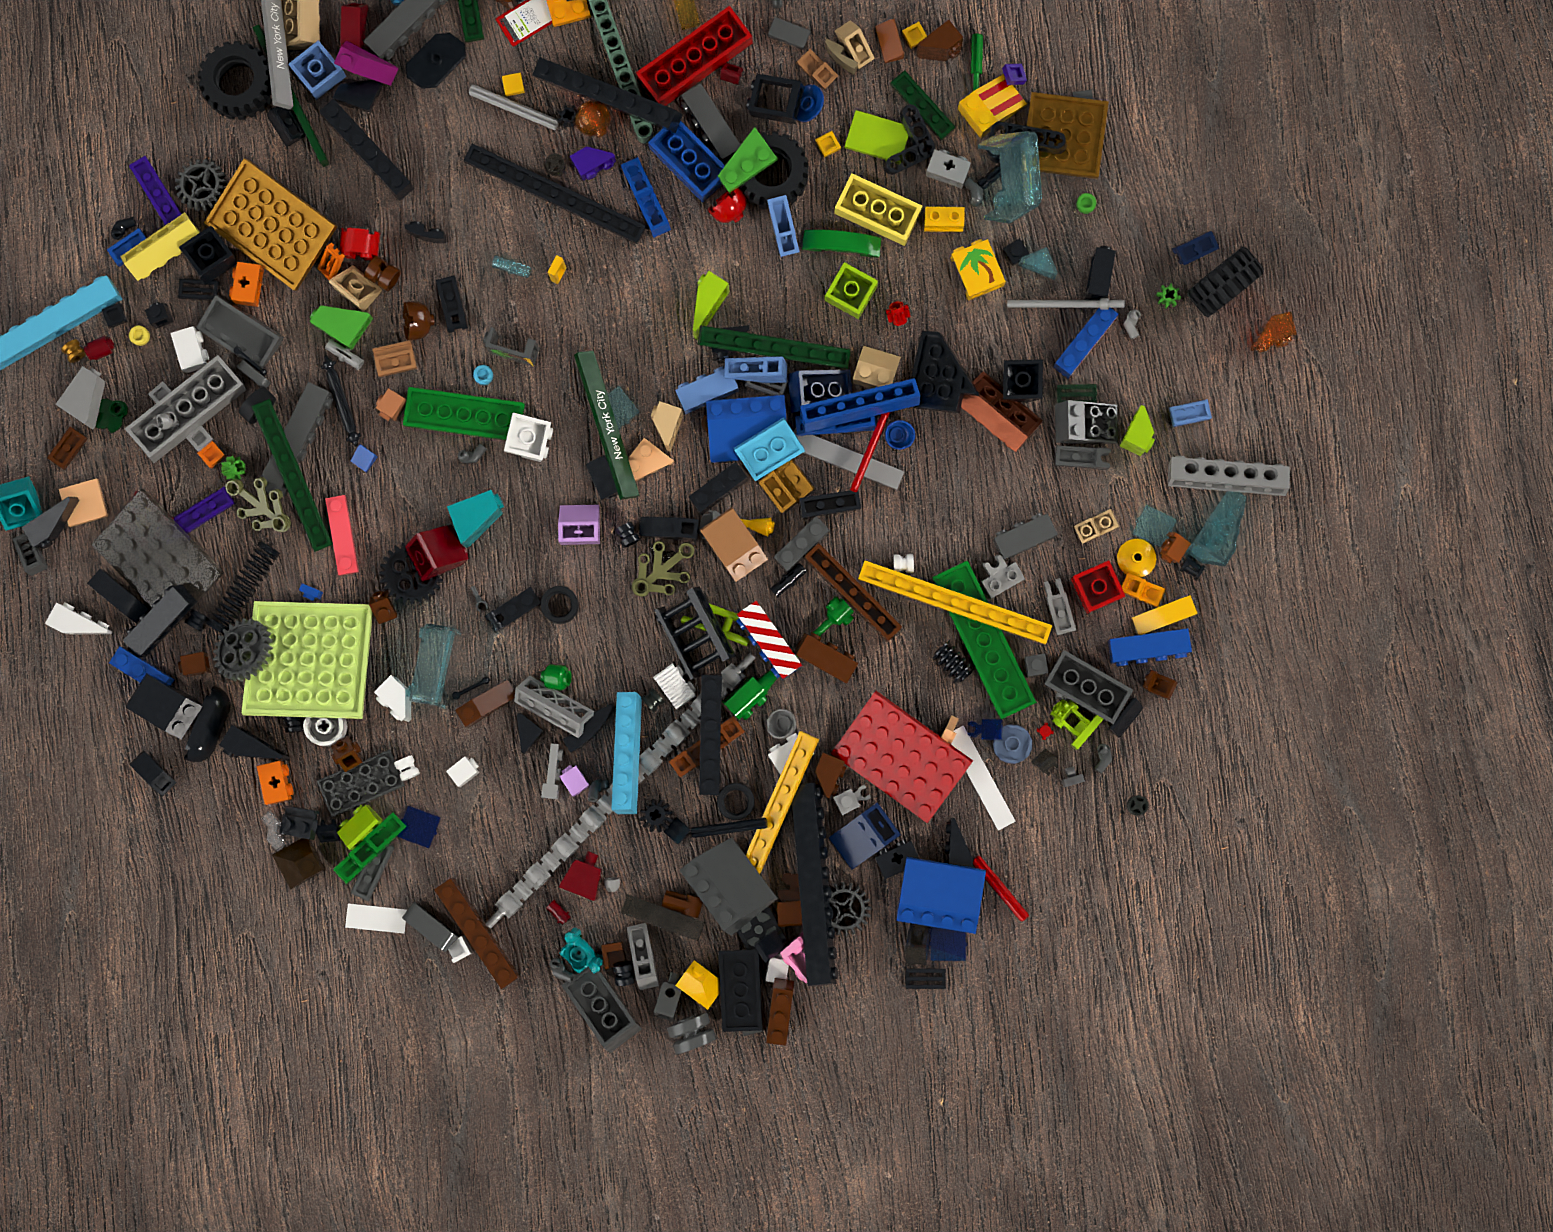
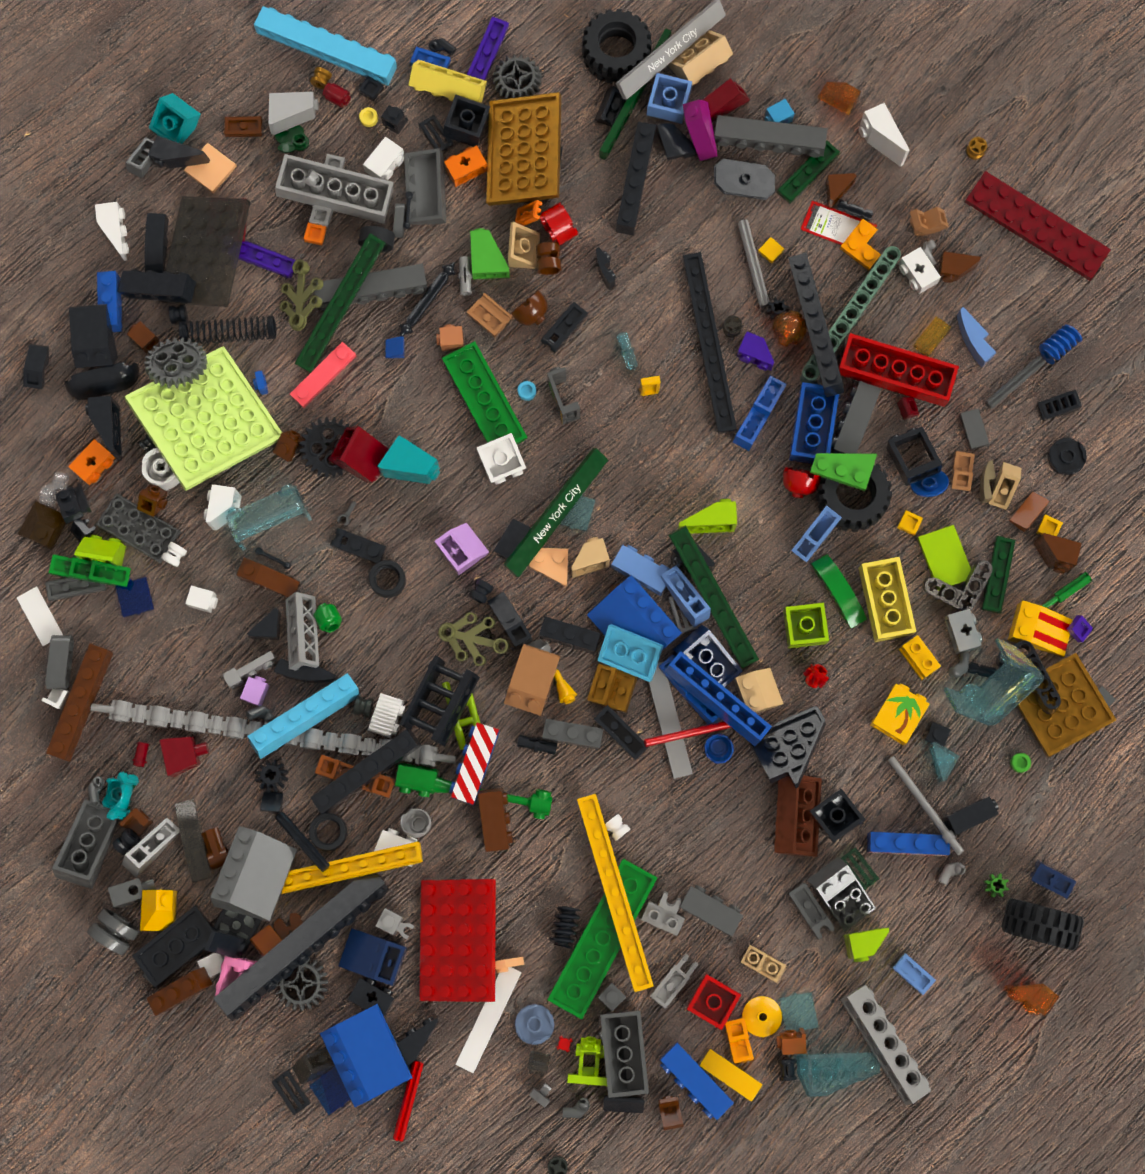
camera: 50 degrees right, 5 degrees down
bright green gear [221,456,246,480] -> none
dark grey arm [458,444,487,464] -> none
light grey hinge [604,877,620,892] -> none
reddish brown brick [804,543,902,643] -> none
reddish brown slope [815,753,847,799] -> none
clear blue plate [968,719,1003,740] -> none

